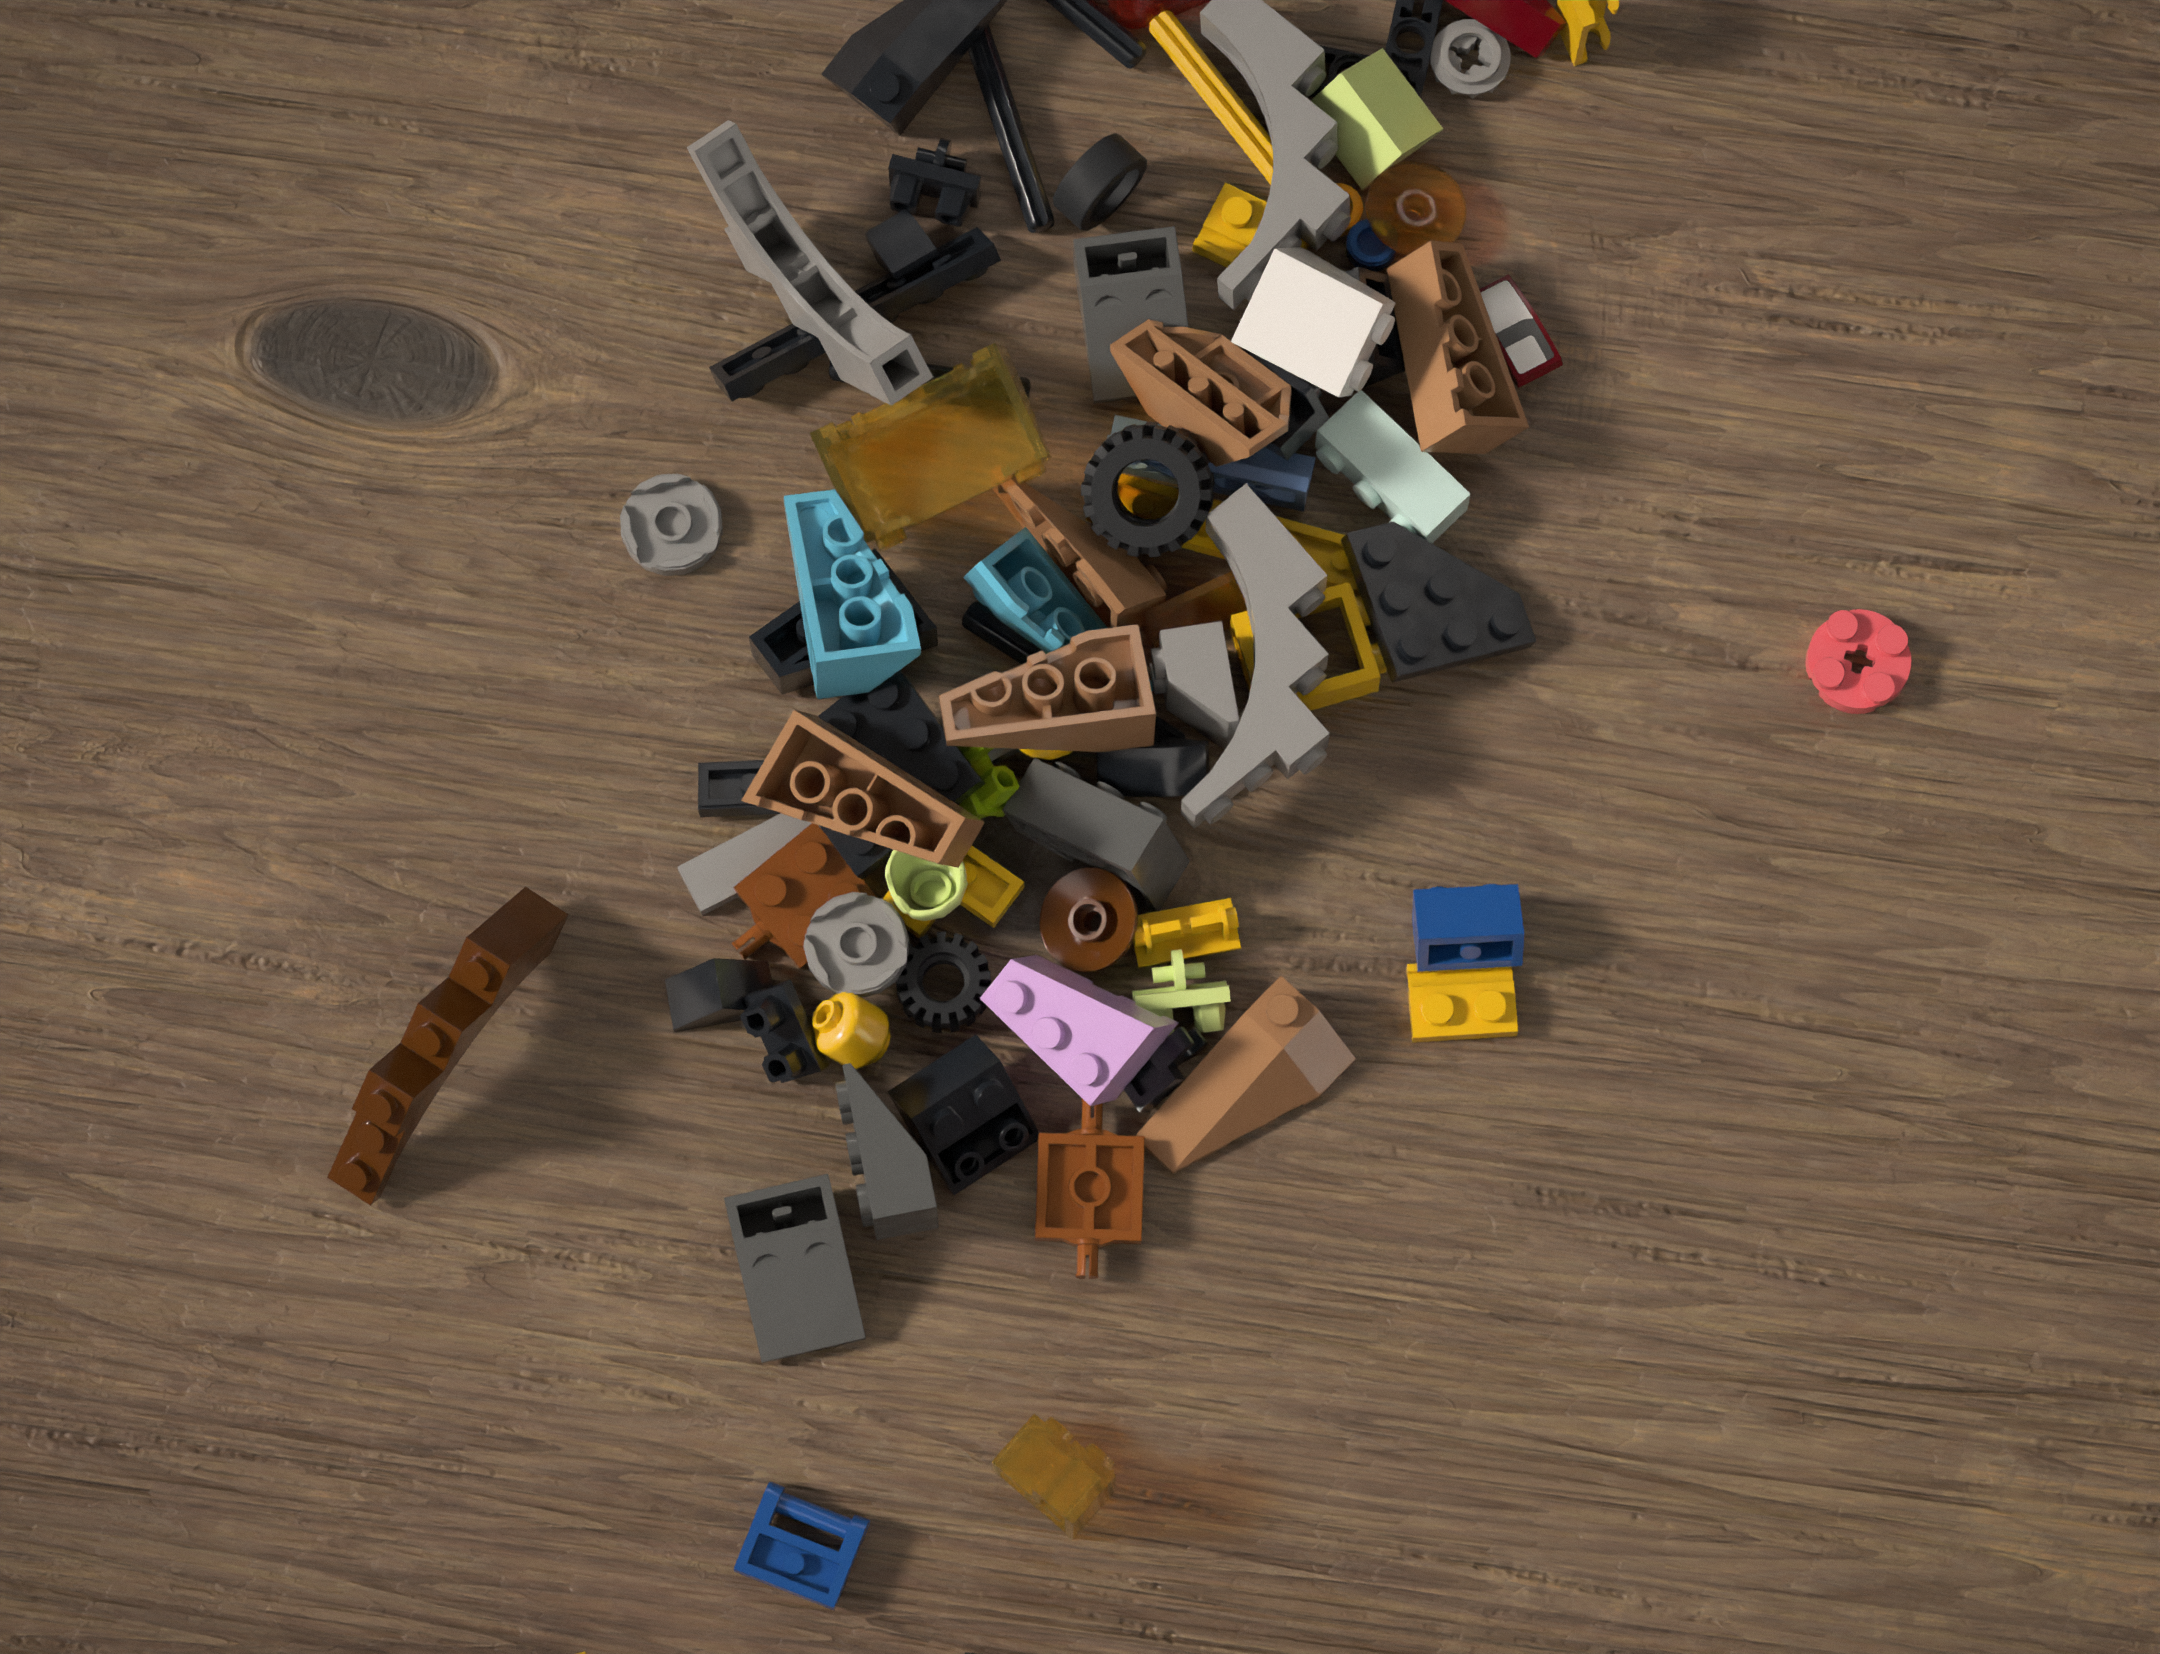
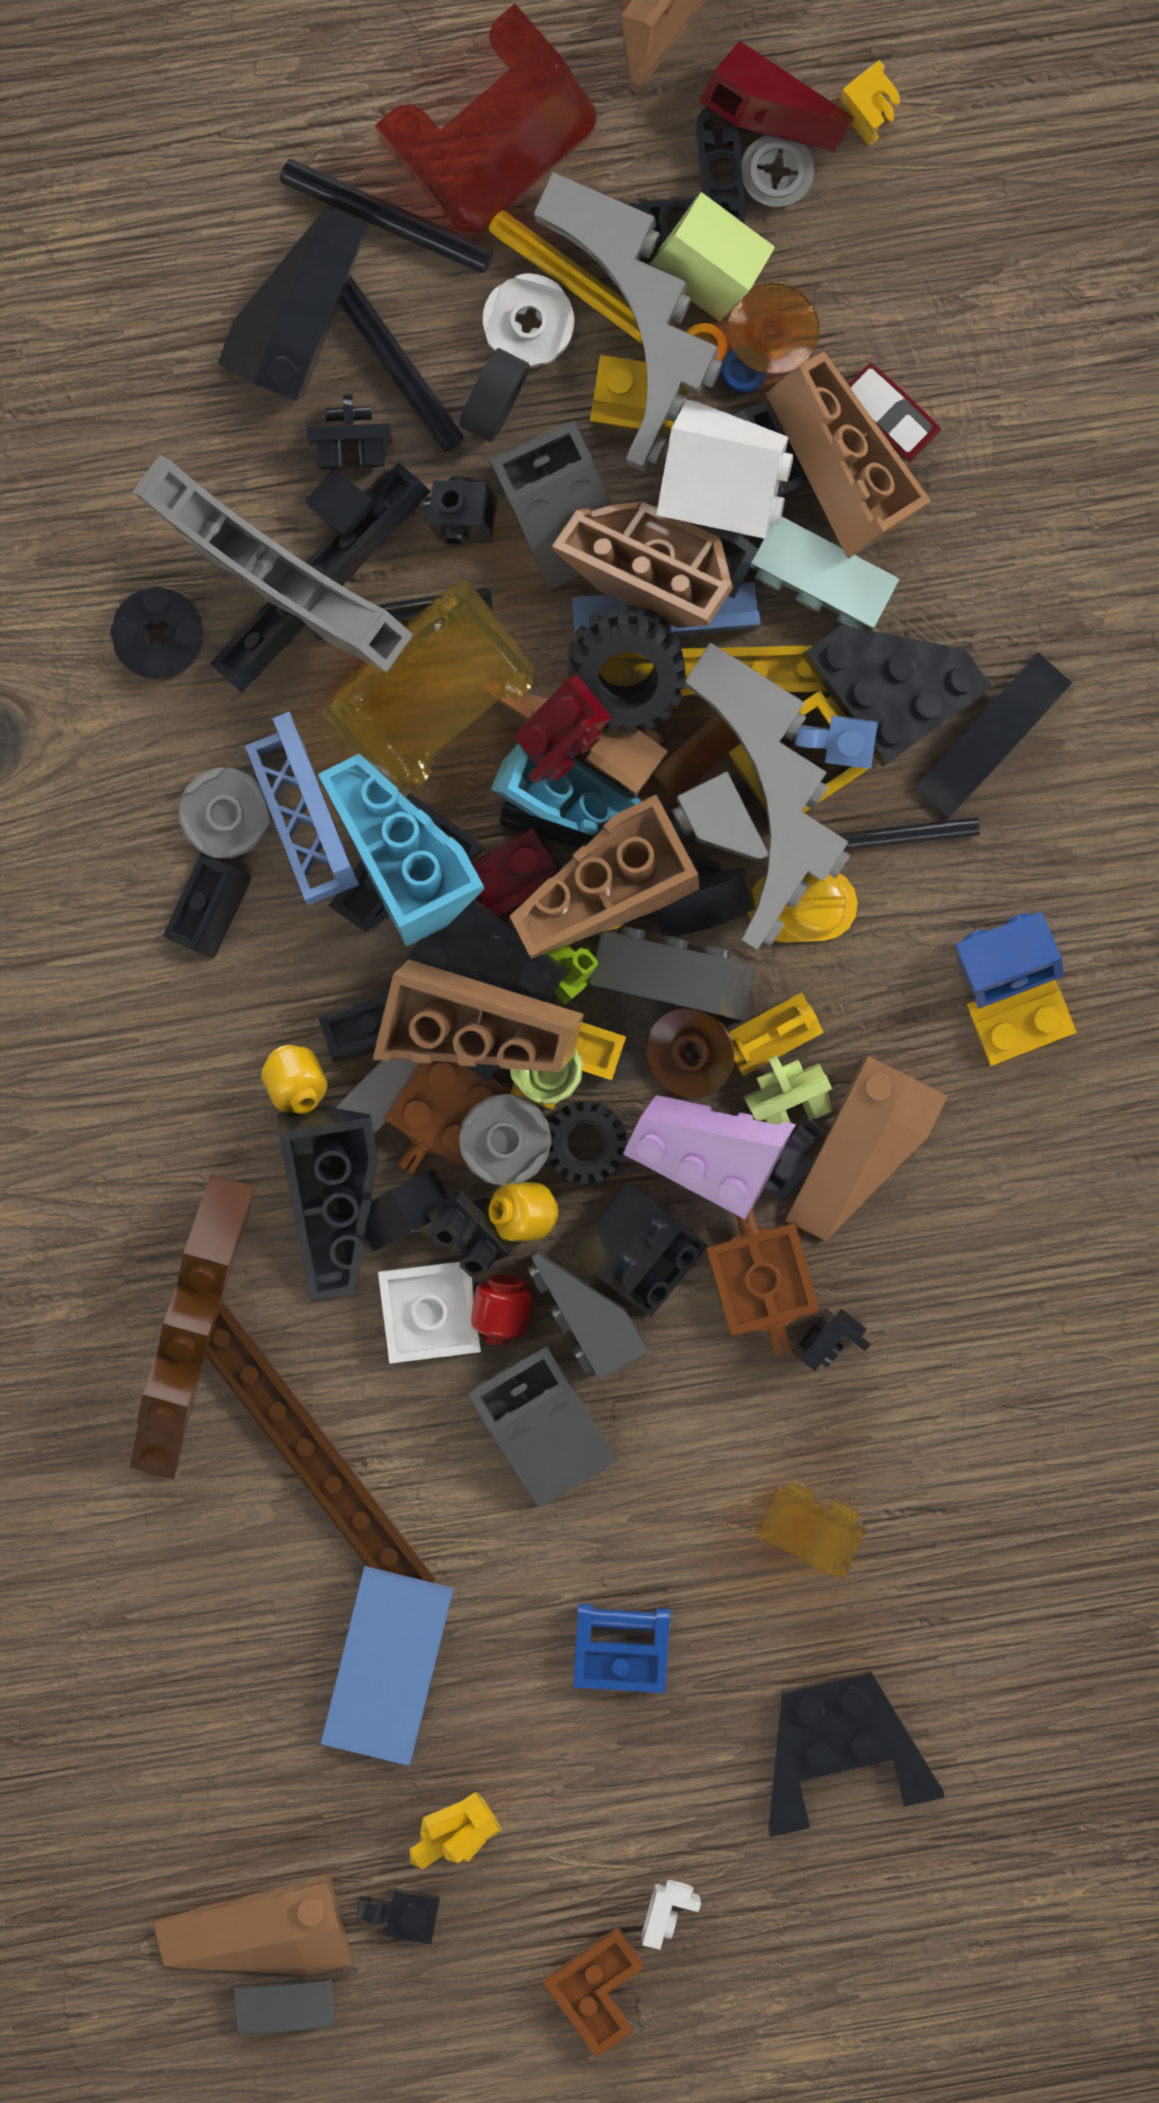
camera: 15 degrees left, 15 degrees up
none -> black plate [110,586,204,679]
none -> black slope [163,853,251,959]
none -> reddish brown tile [206,1300,436,1582]
none -> medium blue fence [245,711,359,906]
none -> yellow head [261,1045,328,1114]
none -> black wedge [278,1106,378,1302]
none -> medium blue tile [321,1566,454,1766]
none -> white plate [378,1261,481,1364]
none -> black brick [423,476,498,547]
none -> dark red bracket [471,825,561,922]
none -> red head [471,1274,534,1345]
none -> white plate [483,273,575,368]
none -> dark red bracket [513,675,612,784]
none -> yellow piece [748,873,858,943]
none -> black bracket [793,1308,871,1371]
none -> medium blue plate [795,715,877,769]
none -> black bar [836,817,980,851]
none -> black slope [914,652,1072,818]

